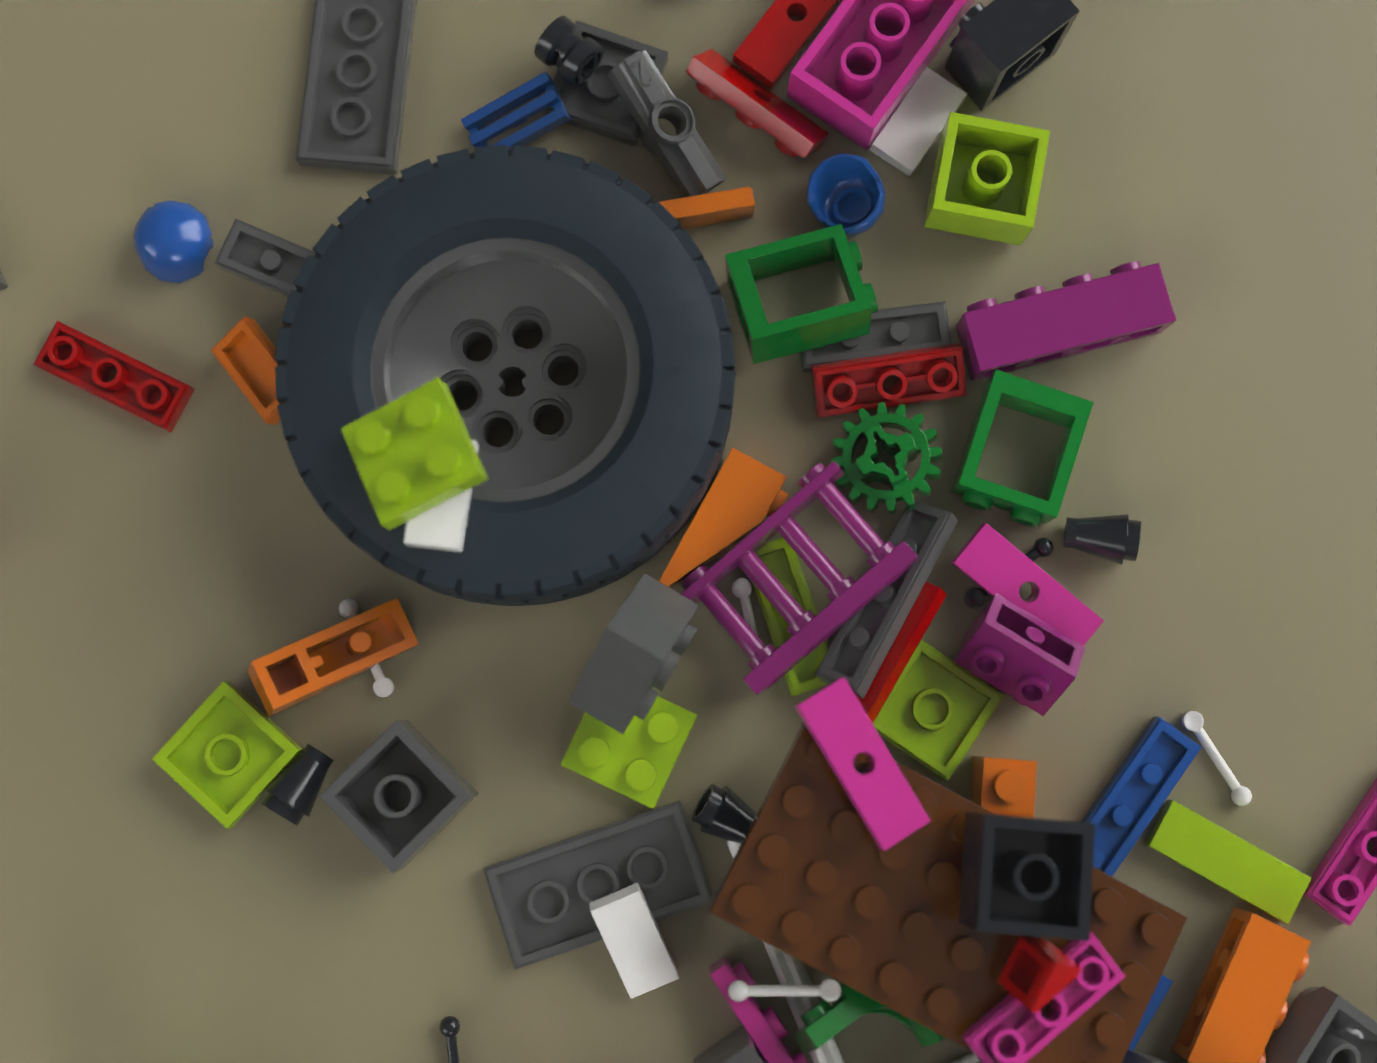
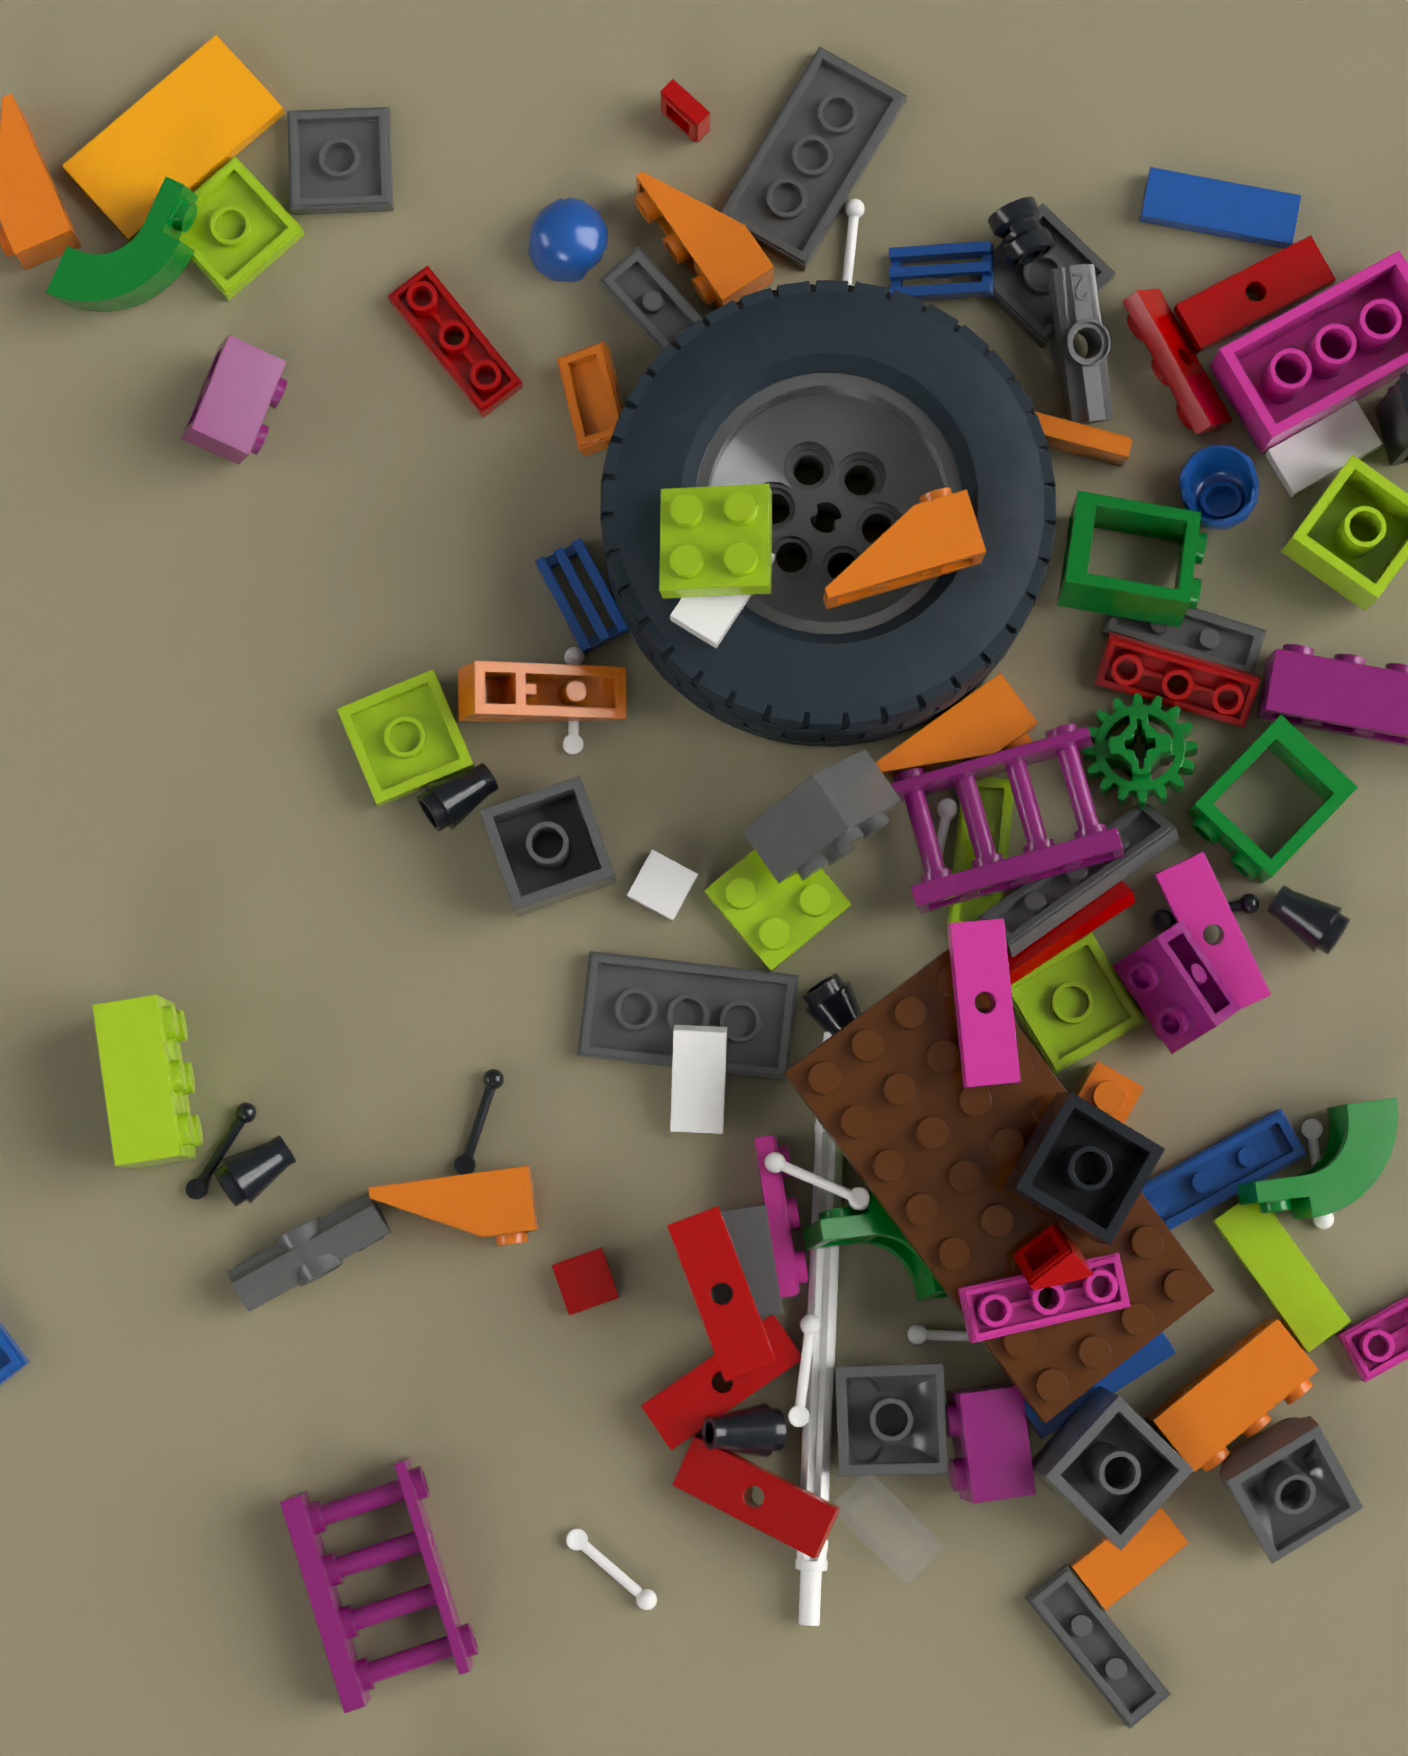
camera: 25 degrees right, 0 degrees up
none -> blue tile [535,537,629,654]
none -> white tile [627,850,698,921]
none -> orange slope [634,171,774,309]
none -> red tile [660,79,710,143]
none -> orange slope [823,487,986,609]
none -> white hinge [842,198,865,286]
none -> green arch [1237,1098,1398,1220]

